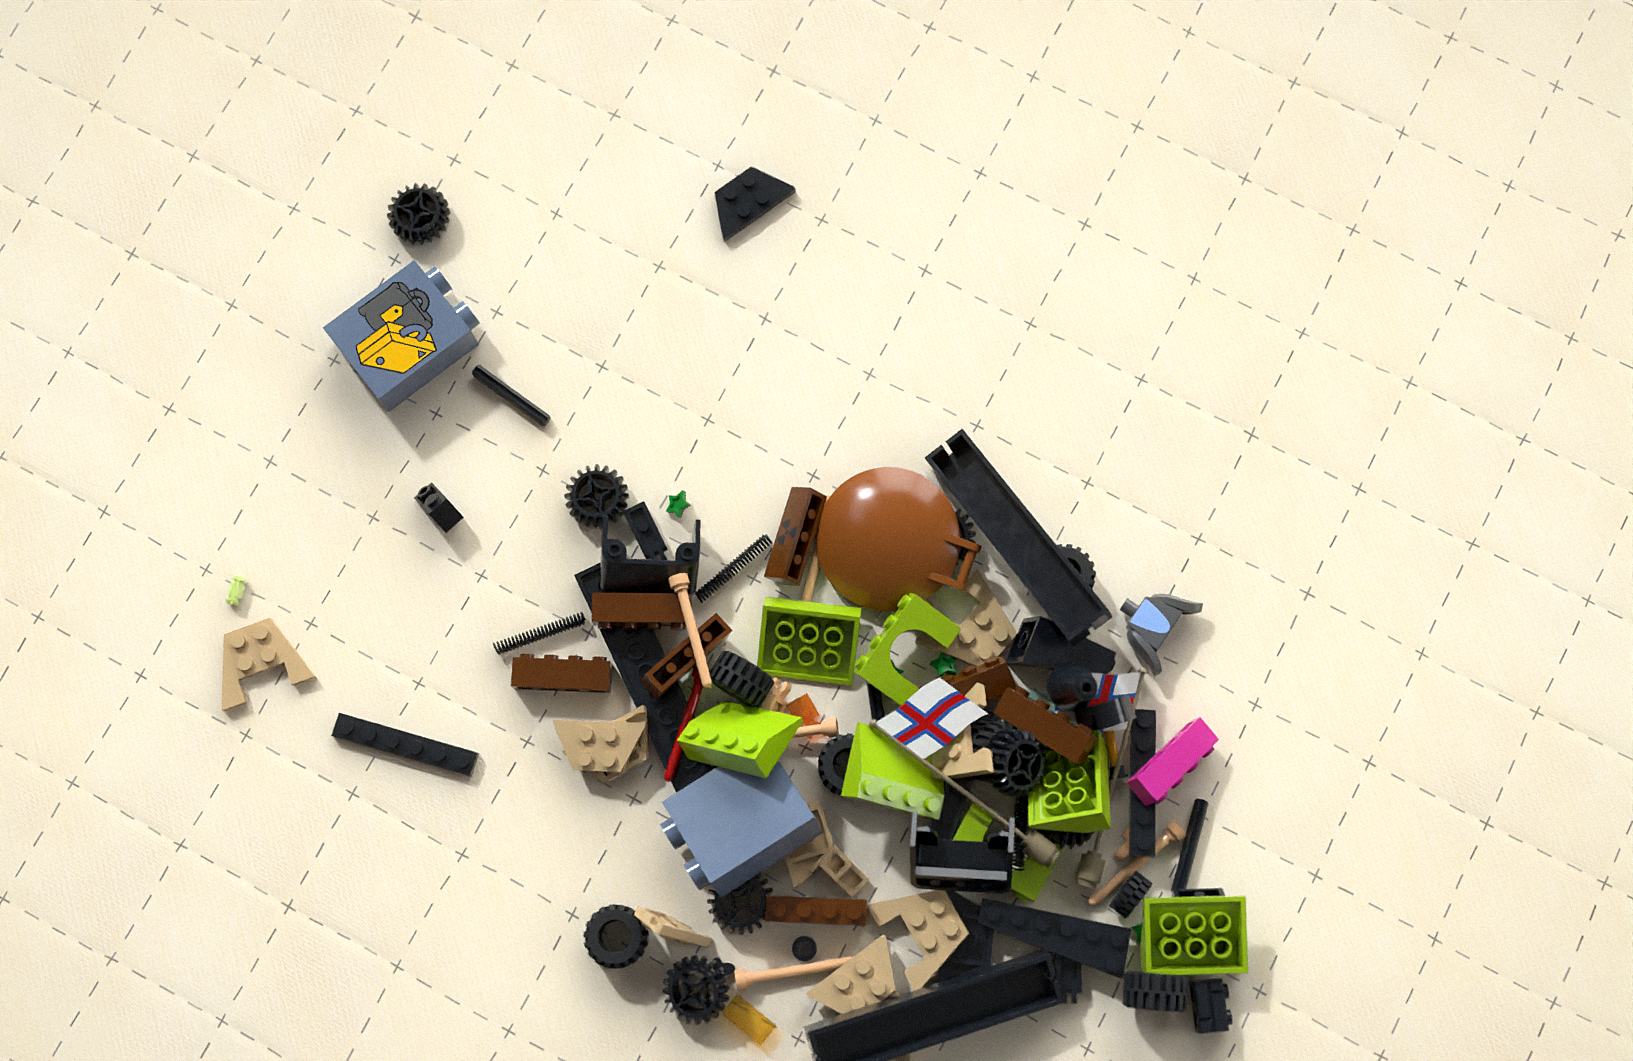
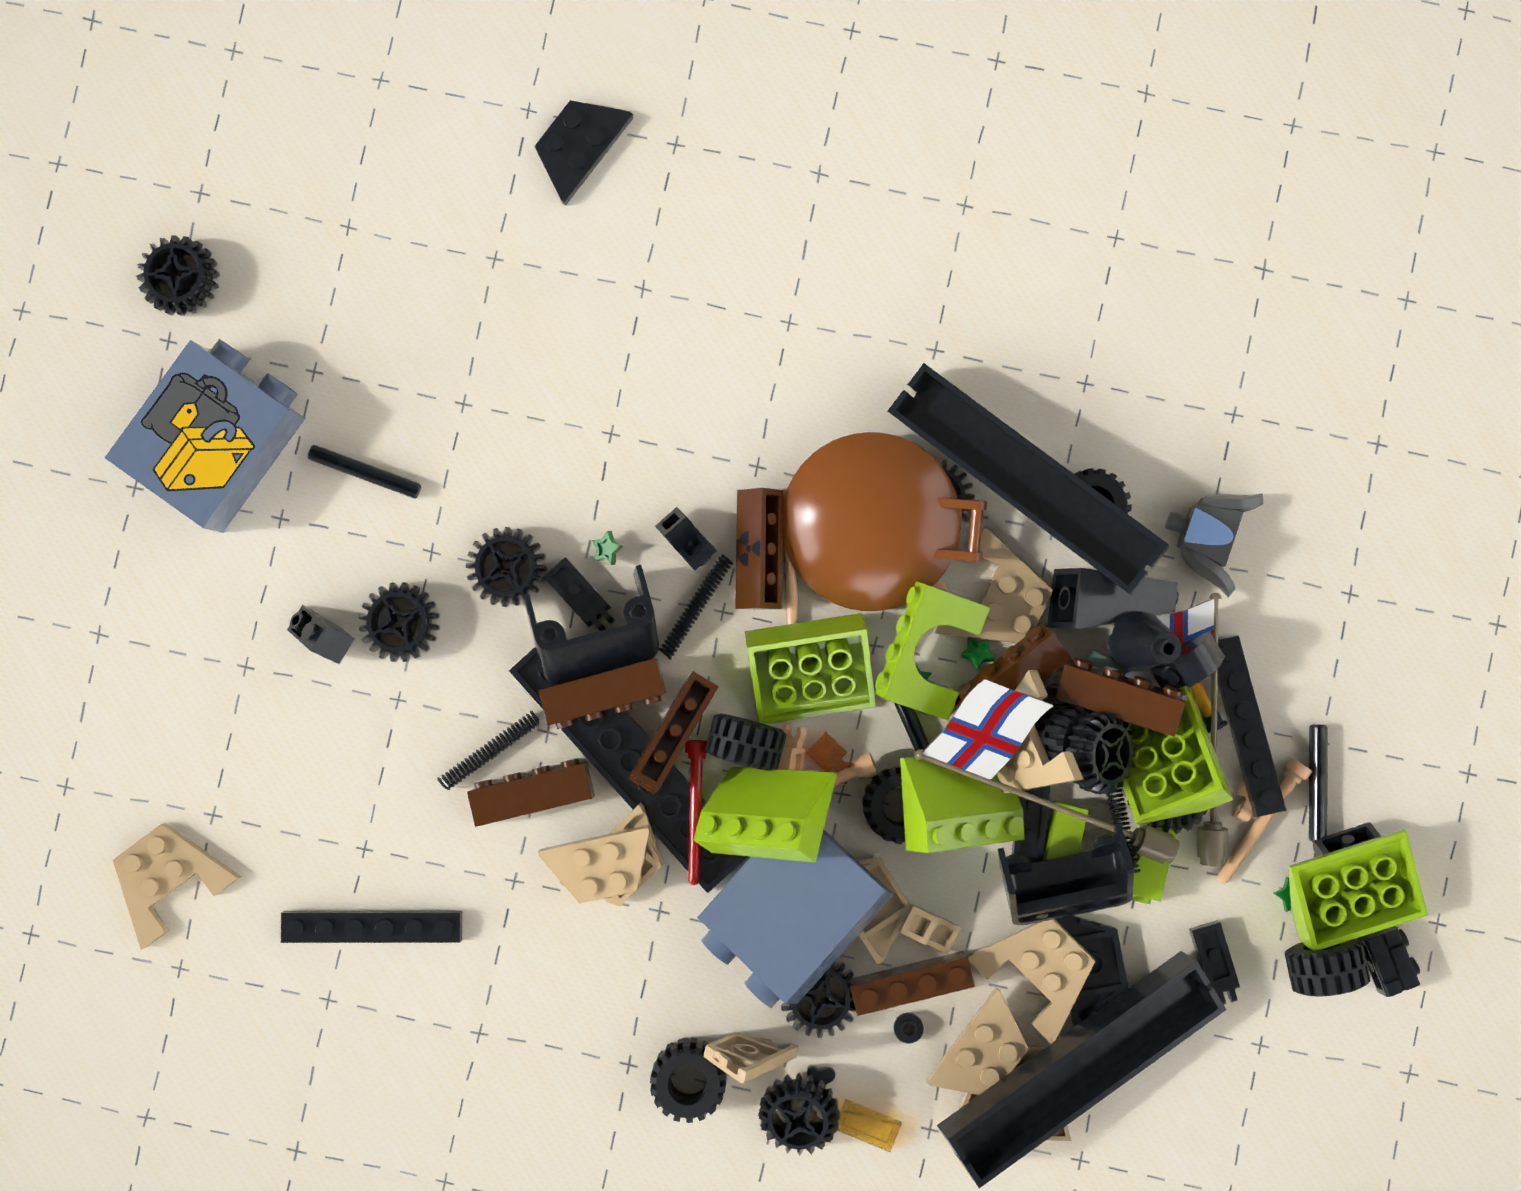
camera: 20 degrees left, 10 degrees up
yellowish green piece [225,576,247,606] -> none
light nougat piece [669,573,712,688] -> none
light nougat piece [734,957,852,990] -> none
black wing [977,898,1131,979] -> none
black tyre [1109,871,1153,919] -> none
dark pink brick [1126,717,1219,806] -> none
none -> black gear [358,582,440,662]
none -> black brick [655,507,717,571]

